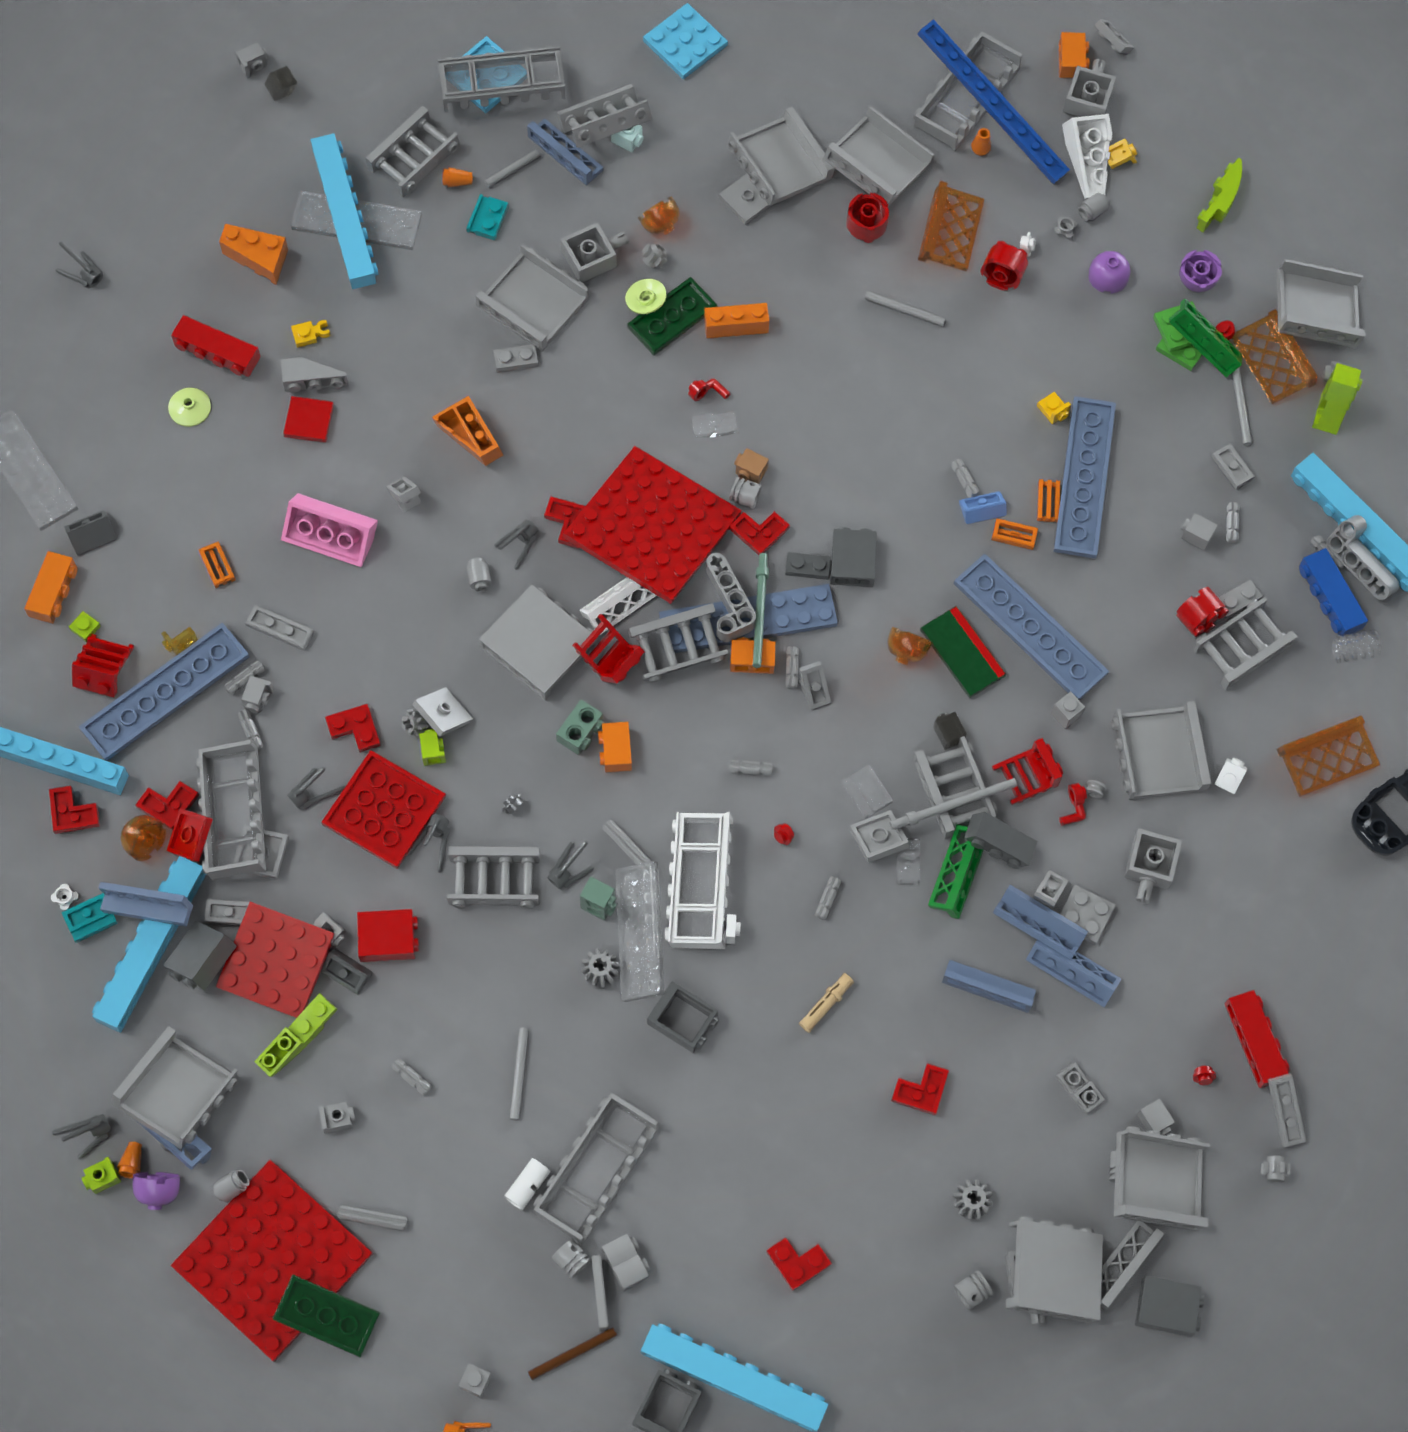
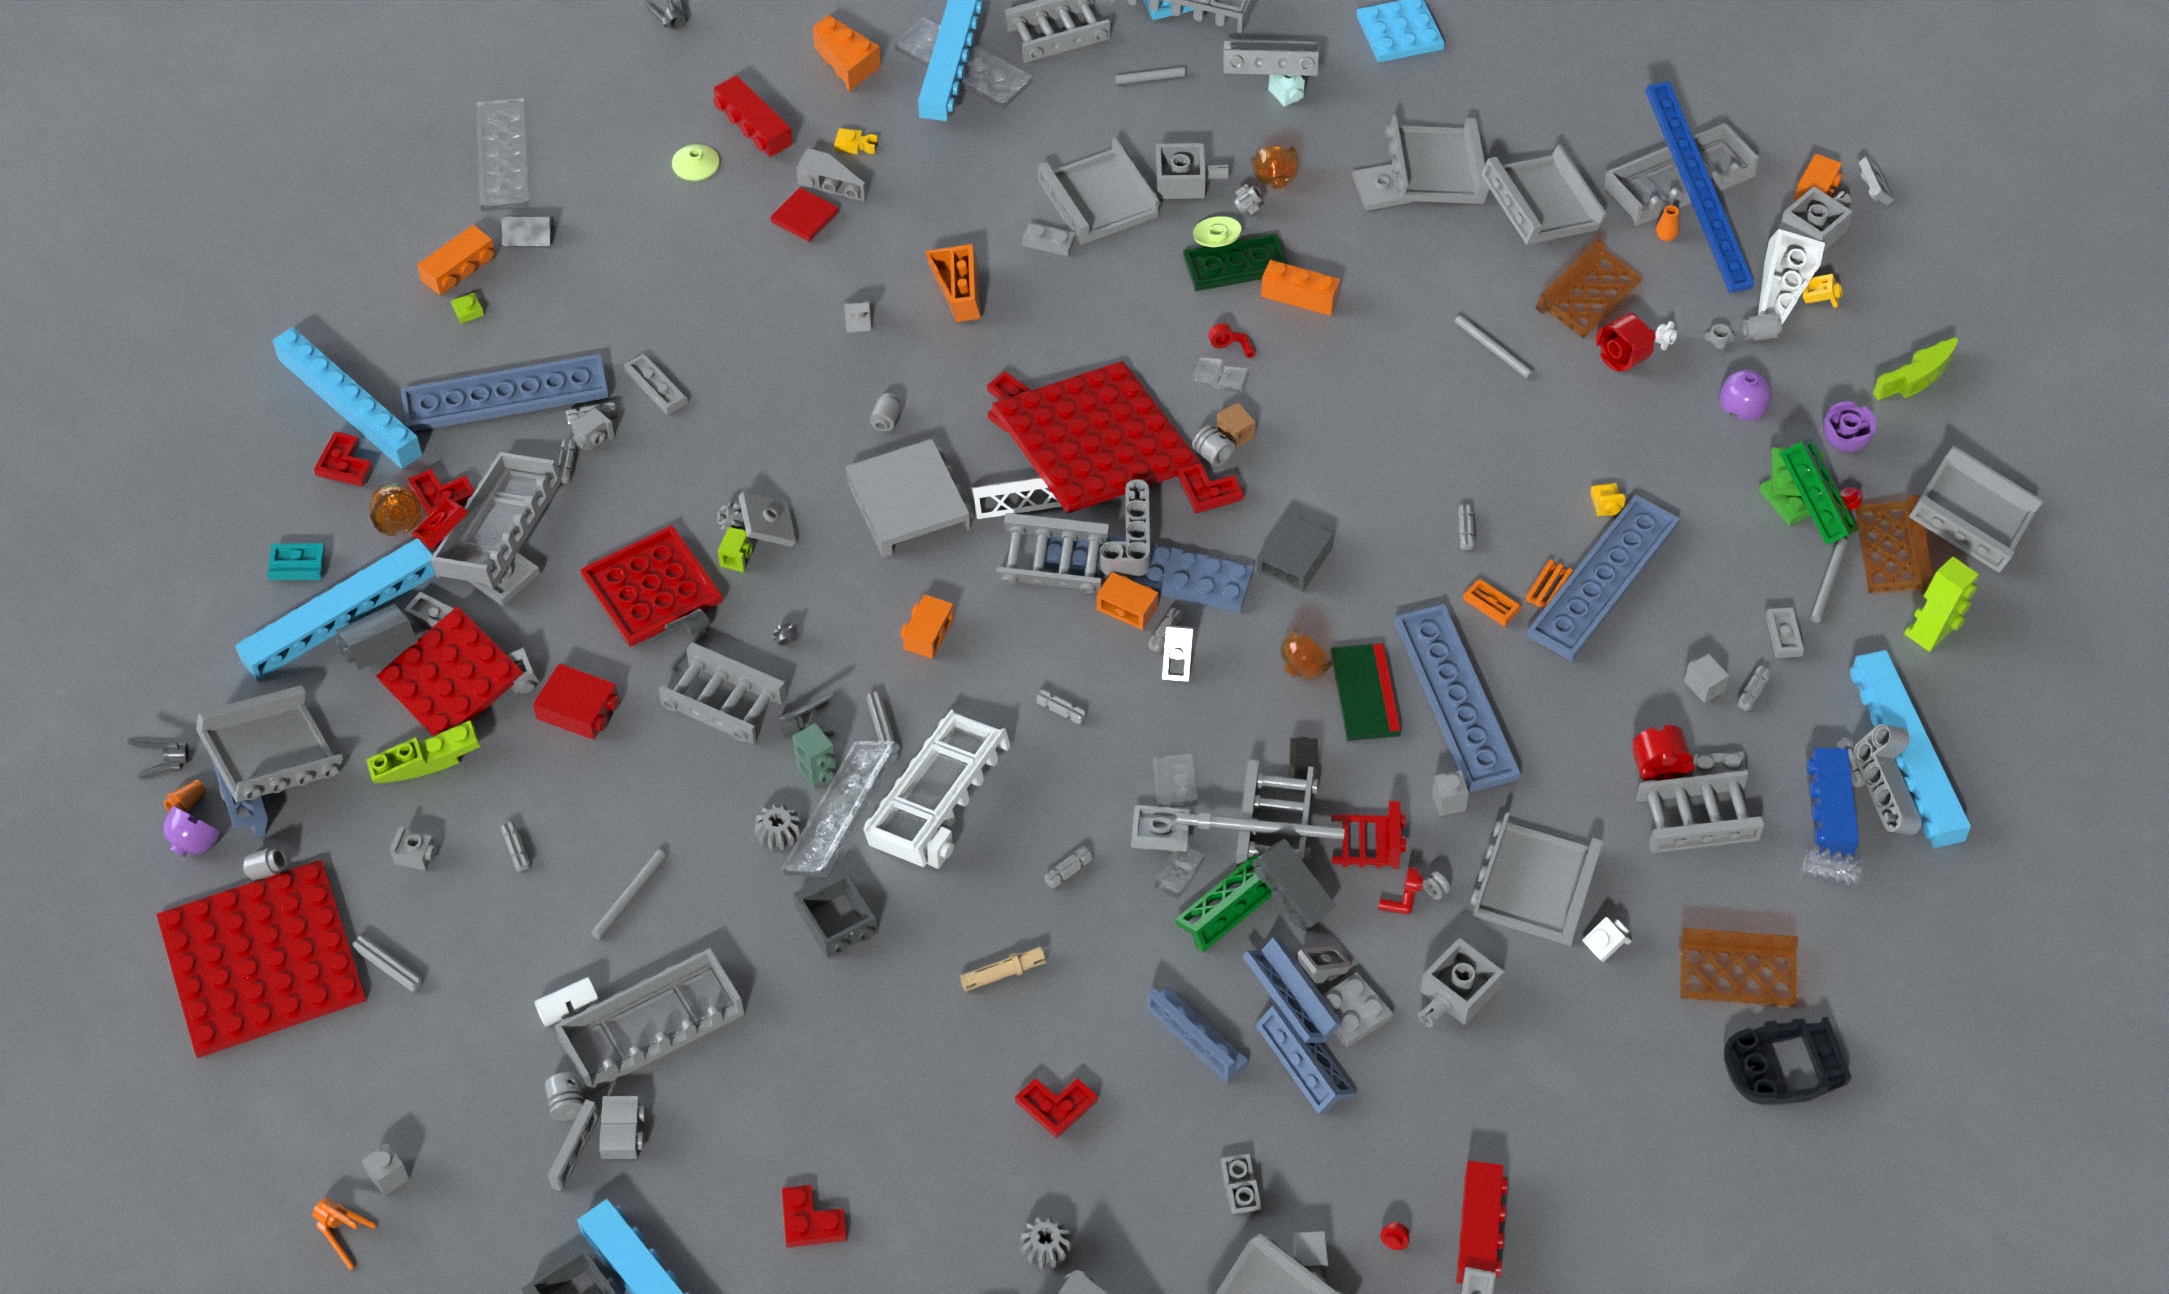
camera: 30 degrees right, 15 degrees down
white plate [51,884,78,910] -> none
red plate [72,634,134,698] -> none
lime brick [81,1156,122,1194] -> none
sand blue fence [98,882,193,927] -> none
clear yellow bracket [161,626,198,656] -> none
orange tile [198,541,236,588] -> none
dark green tile [272,1274,380,1357] -> none
bright pink slope [281,493,378,567] -> none
dark grey plant [287,767,345,809] -> none
dark grey slope [321,949,373,995] -> none
red plate [325,704,381,752] -> none
orange cone [442,167,472,188] -> none
teal plate [466,194,509,241] -> none
dark grey plant [494,519,538,569] -> none
sand blue fence [527,118,603,186] -> none
reddish brown bar [528,1327,617,1380] -> none
sand green brick [556,700,604,755] -> none
red plate [572,614,645,684] -> none
sand green bar [752,553,769,668] -> none
red plate [774,823,794,845] -> none
dark grey plate [785,552,830,580] -> none
red brick [846,193,889,243] -> none
medium blue slope [959,491,1007,524] -> none

